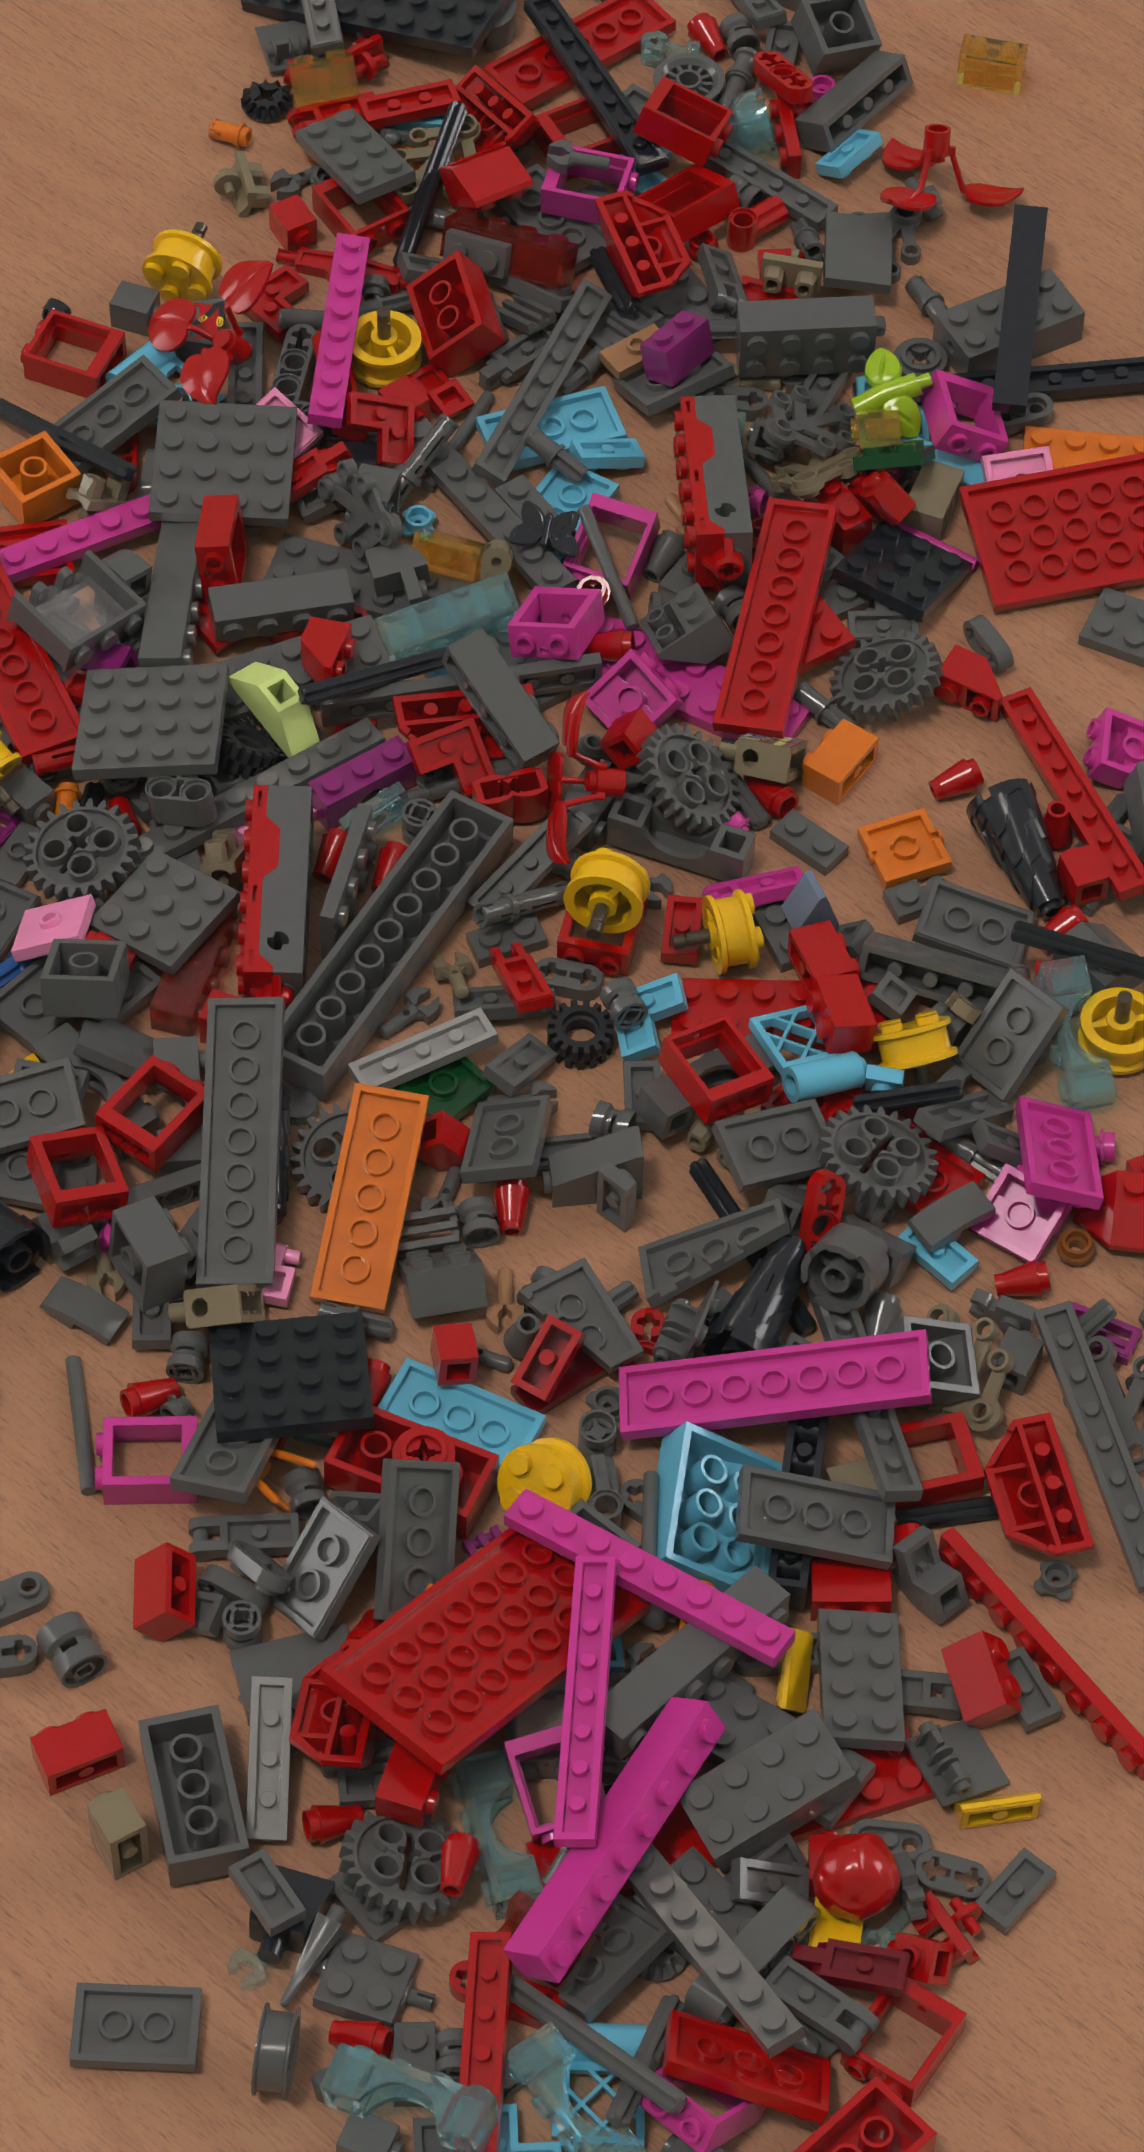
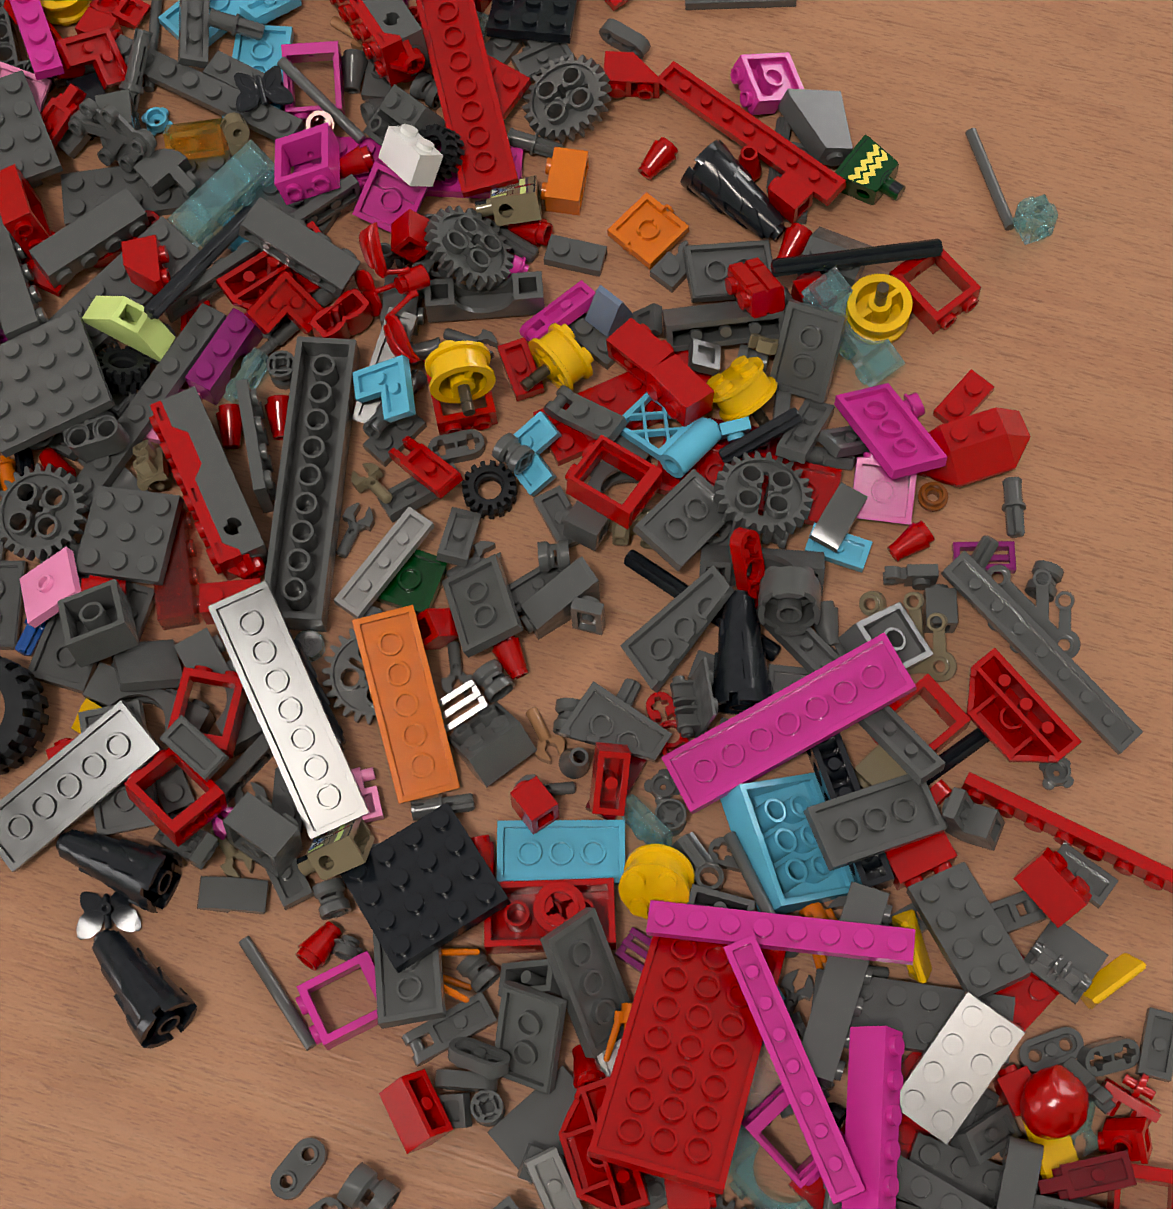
camera: 20 degrees left, 15 degrees up
none -> dark grey tile [159,715,229,782]
none -> medium azure plate [352,355,416,423]
none -> white brick [378,124,443,187]
none -> black tyre [419,124,465,181]
none -> dark grey plate [543,385,628,441]
none -> clear light blue plate [622,794,673,847]
none -> red brick [725,257,785,319]

